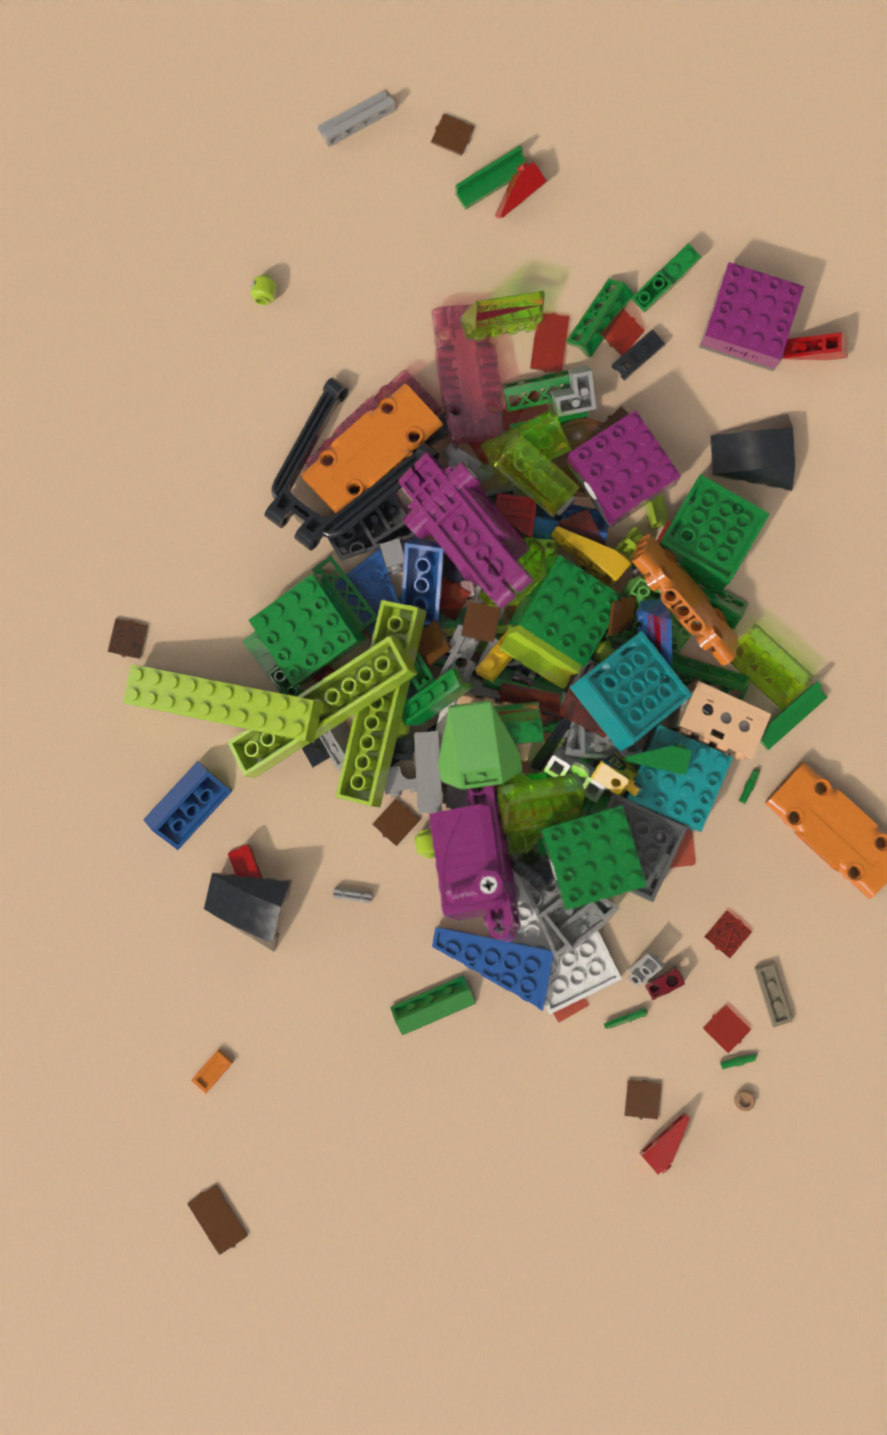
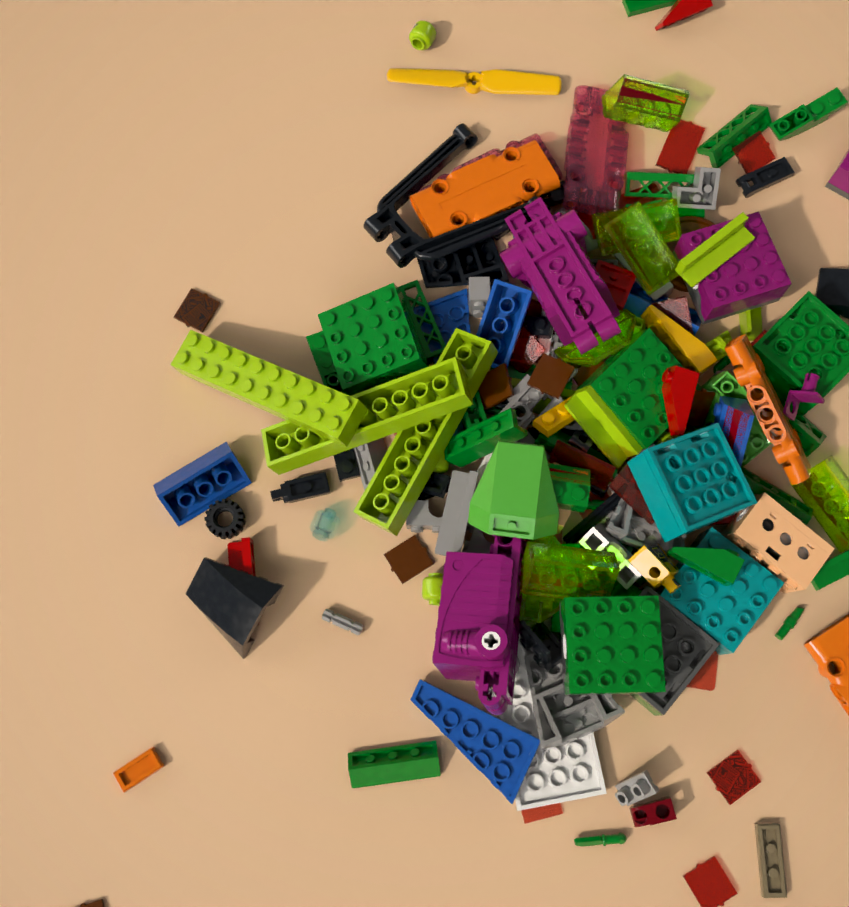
camera: 15 degrees right, 10 degrees down
none -> black tyre [204,499,246,539]
none -> black hinge [270,472,331,503]
none -> clear light blue head [309,508,341,541]
none -> yellow piece [387,68,562,95]
none -> red slope [662,365,700,437]
none -> lime panel [675,212,755,288]
none -> magenta bracket [783,373,825,421]

